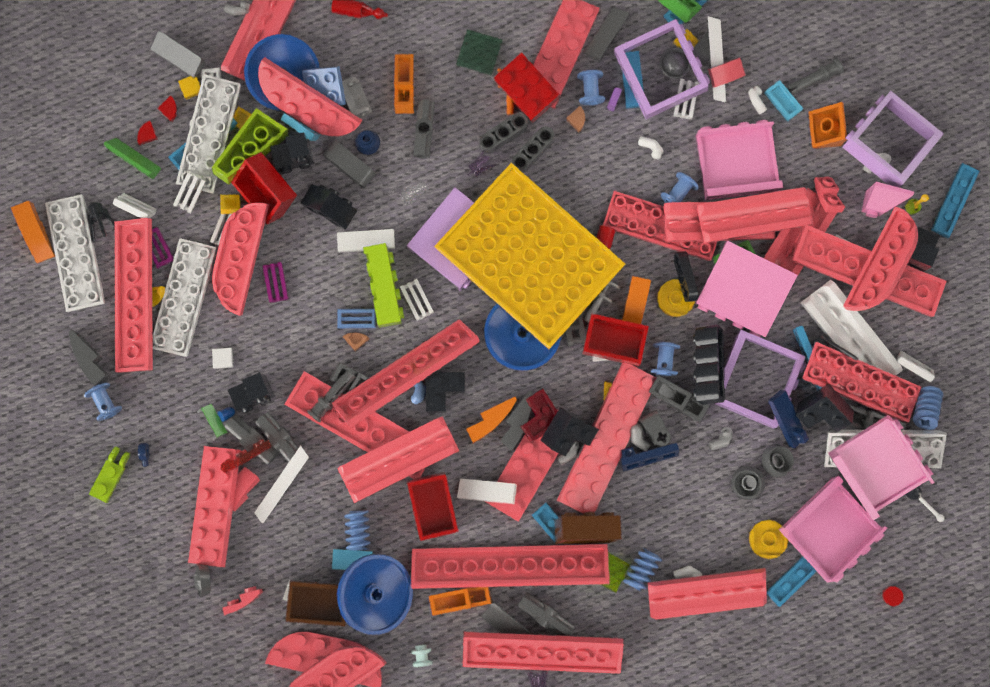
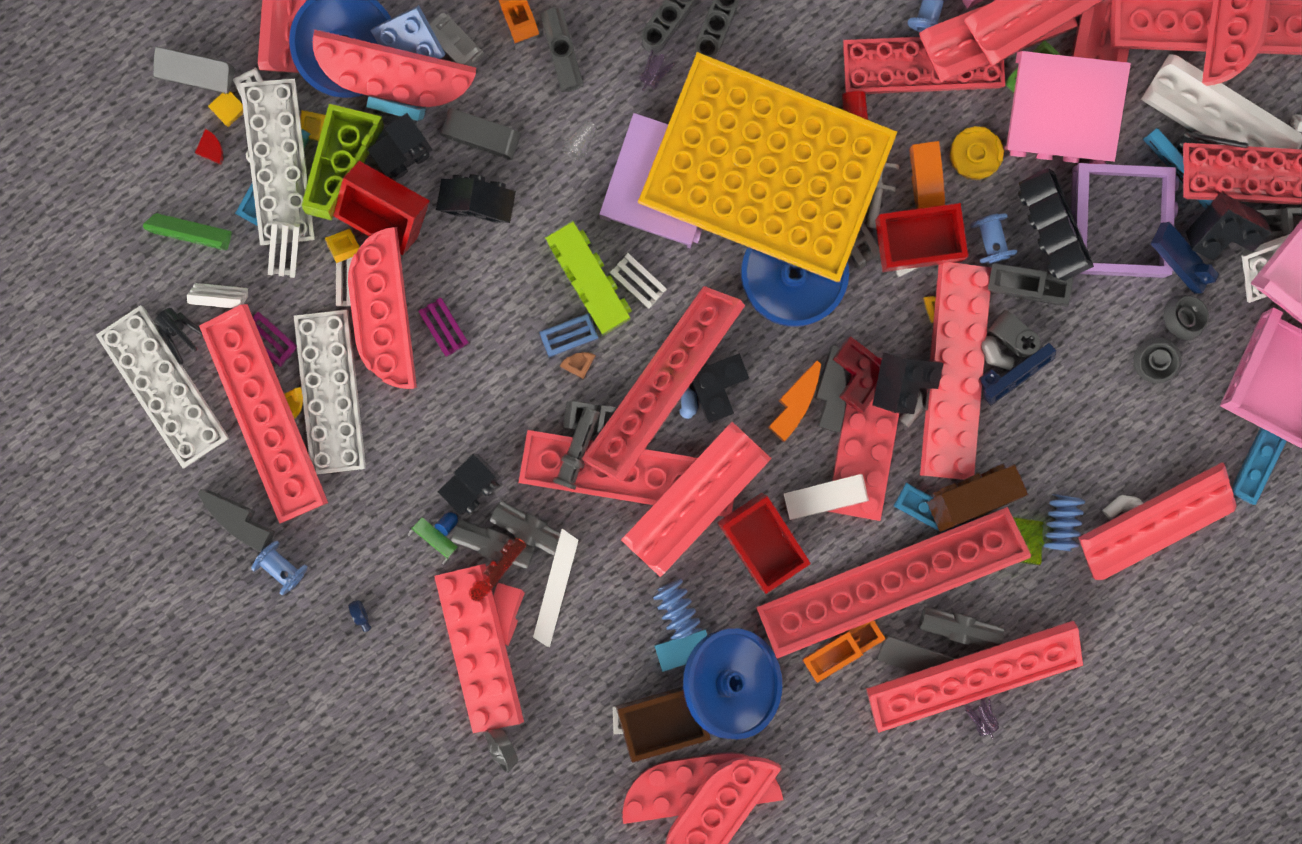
camera: 20 degrees left, 5 degrees up
orange slope [11,200,55,264] -> none
lime hinge [89,446,130,503] -> none
red tile [137,121,157,145] -> none
white tile [212,348,233,369] -> none
coral slope [223,586,263,615] -> none
white tile [337,229,395,252] -> none
dark blue cone [355,130,380,155] -> none
light aqua wheel [411,645,432,667] -> none
black beam [674,251,698,302] -> none
light grey arm [709,426,733,451] -> none
yellow tile [749,520,788,559] -> none

